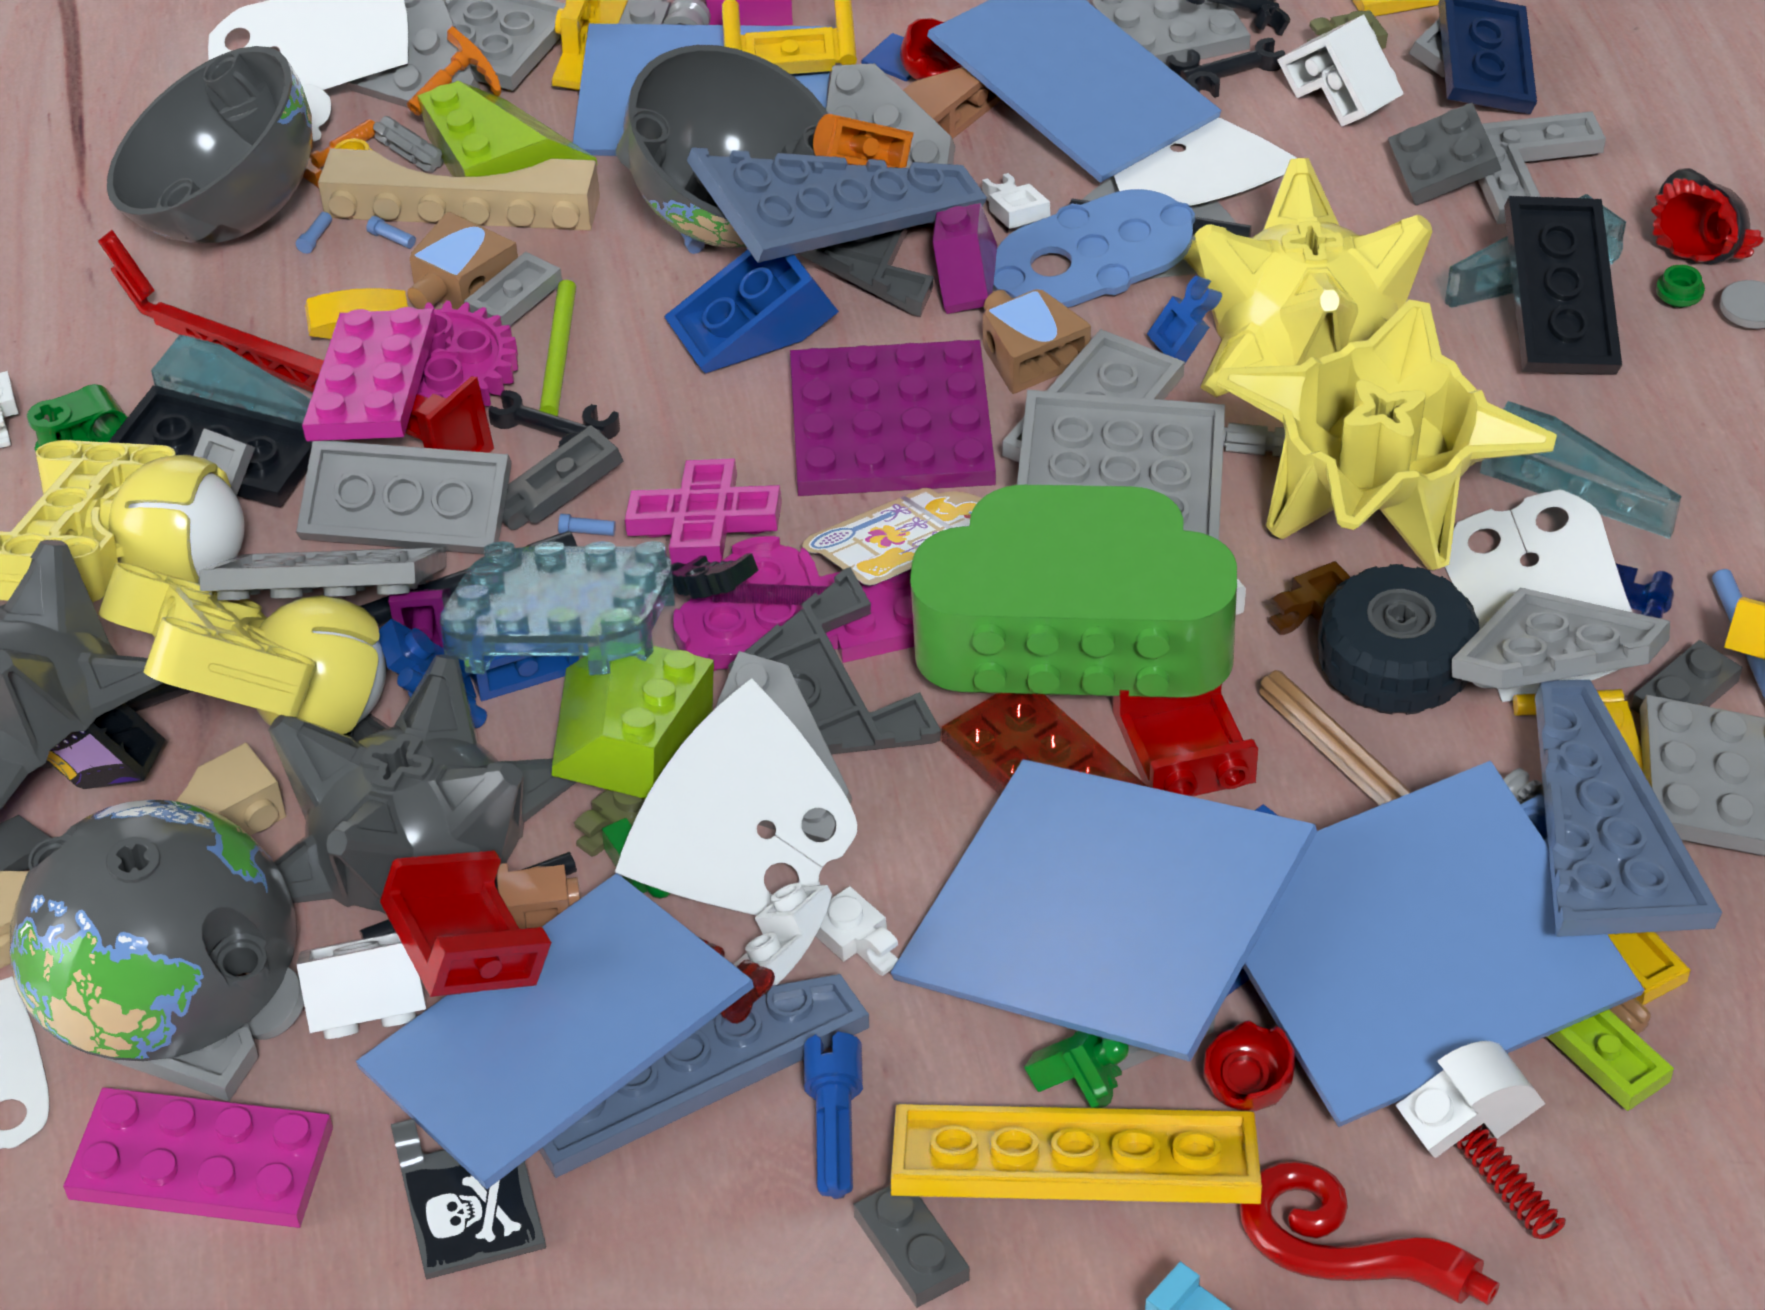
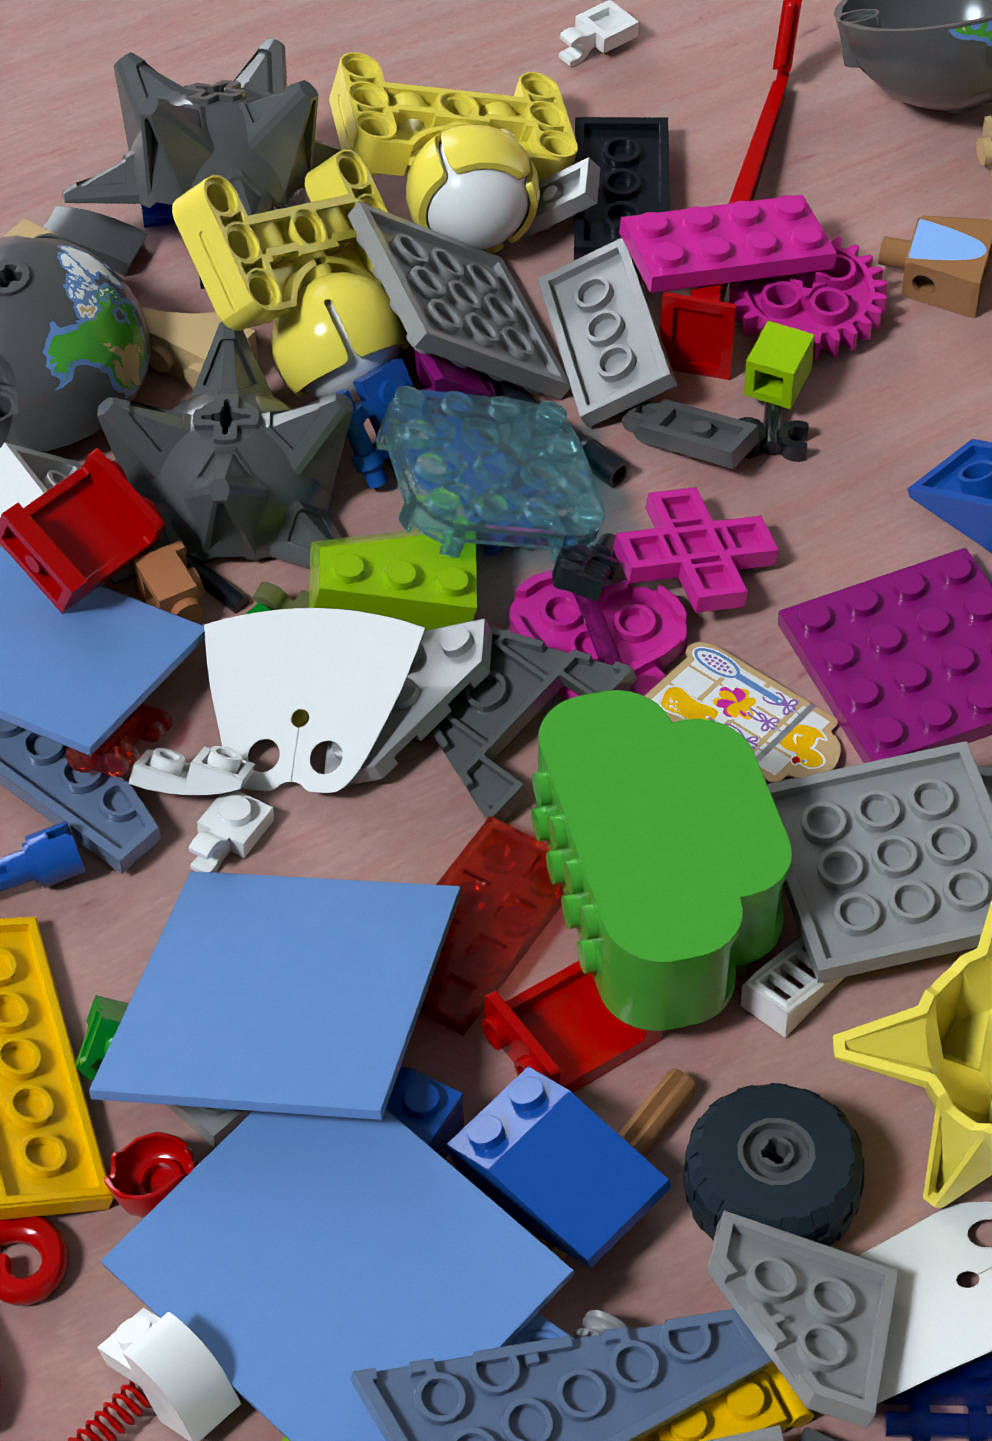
camera: 70 degrees right, 5 degrees up
green piece [27,384,127,452] -> none
clear light blue slope [151,334,333,441] -> none
medium blue piece [295,212,332,254] -> none
yellow slope [305,288,408,339] -> none
medium blue piece [366,216,416,249] -> none
light grey plate [464,251,562,326] -> none
lime bar [539,280,576,416] -> none
medium blue piece [558,514,616,536] -> none
reddish brown plate [1268,561,1350,635] -> none
none -> blue slope [447,1066,672,1269]
none -> lime brick [744,321,815,409]

